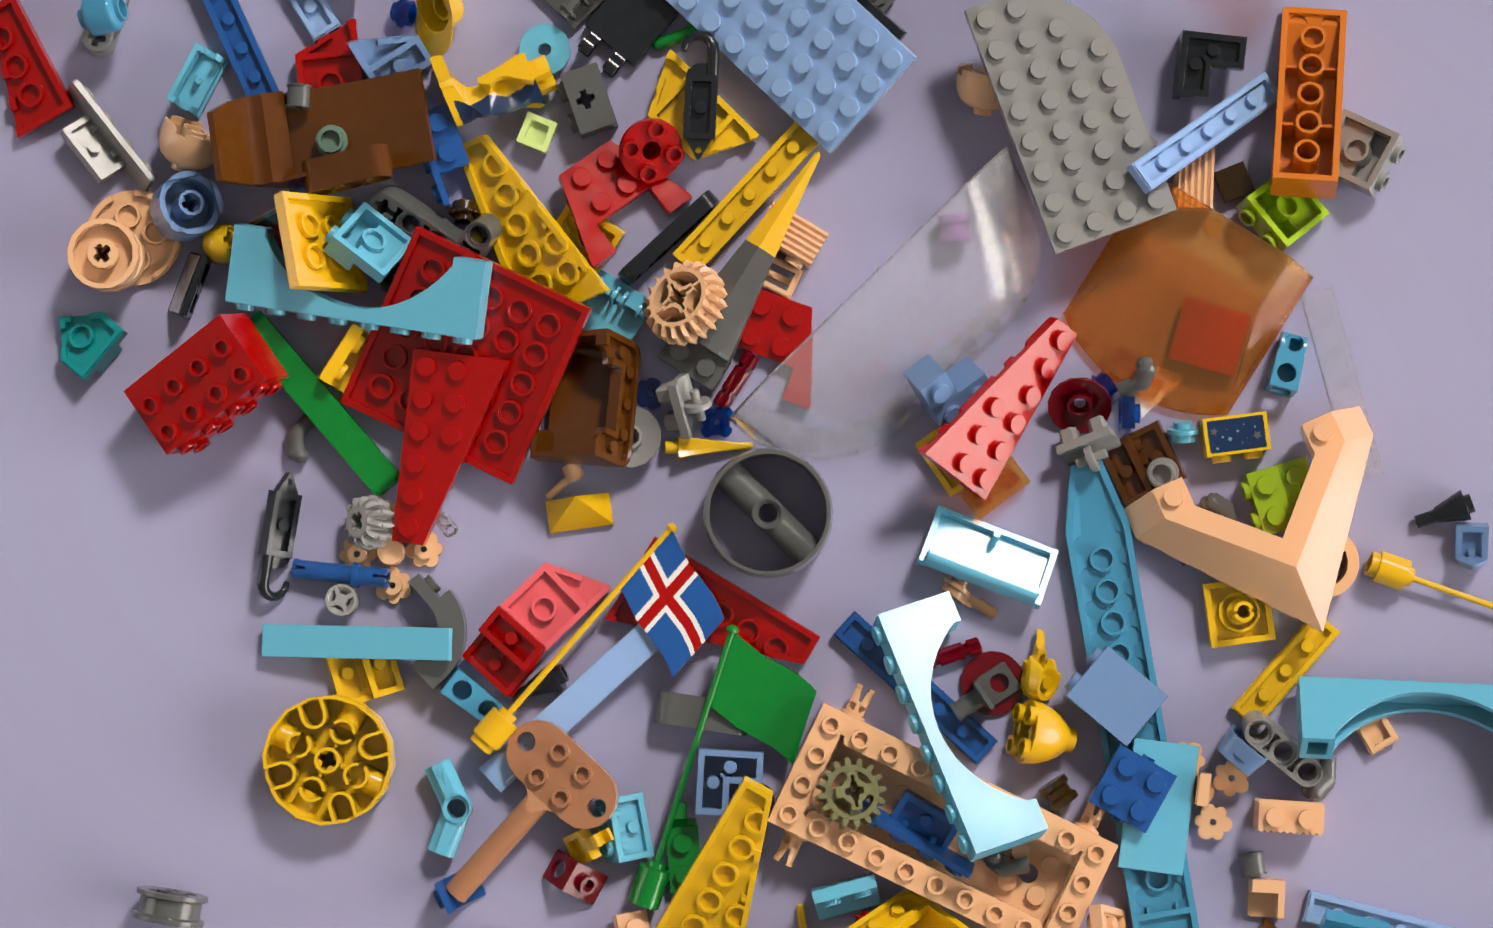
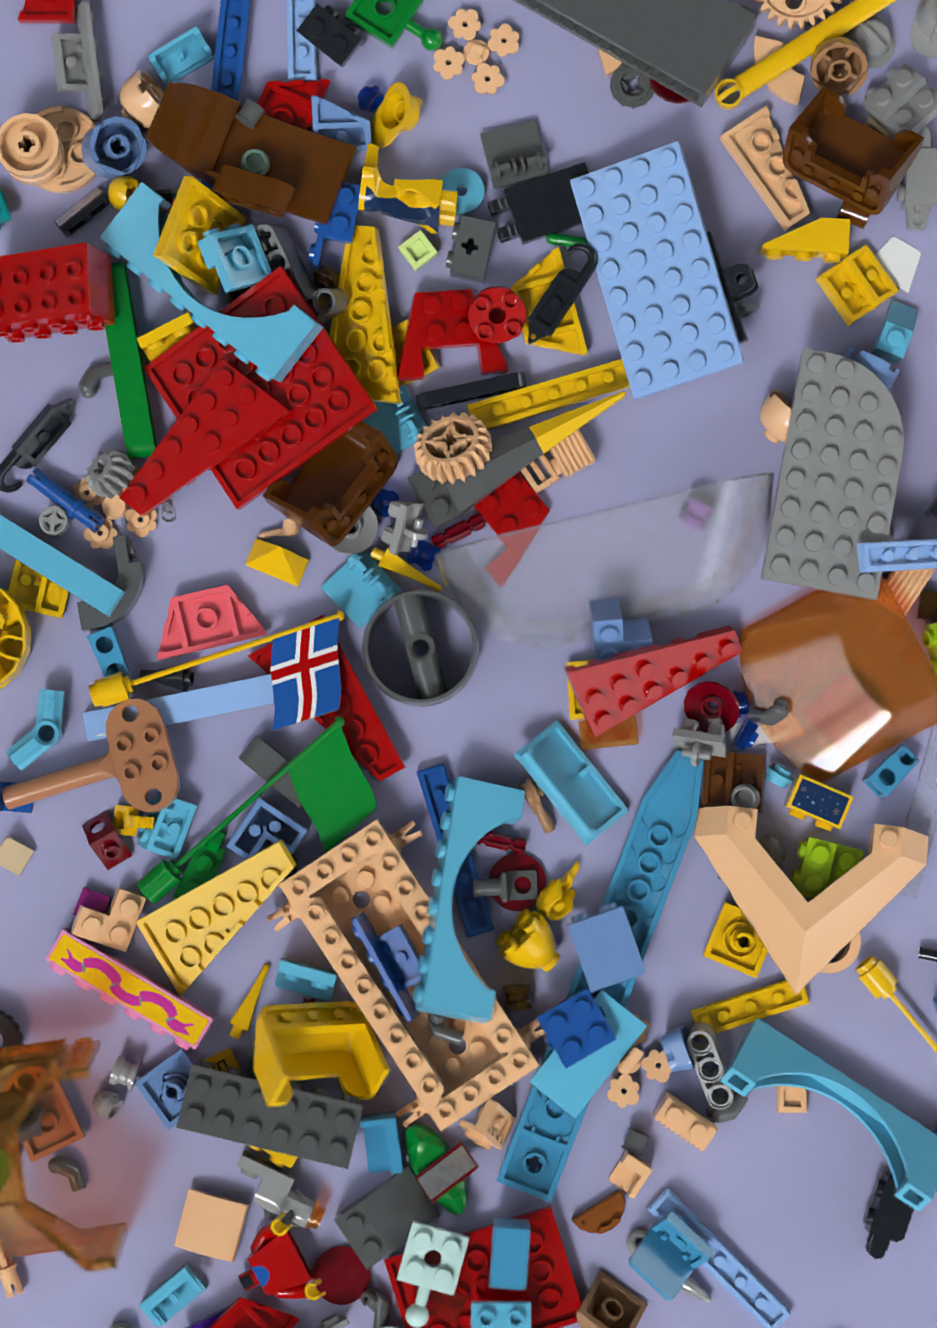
camera: 25 degrees right, 0 degrees up
red slope [462,605,546,698] -> none
olive gear [815,757,887,830] -> none
none -> medium azure hinge [321,550,402,629]

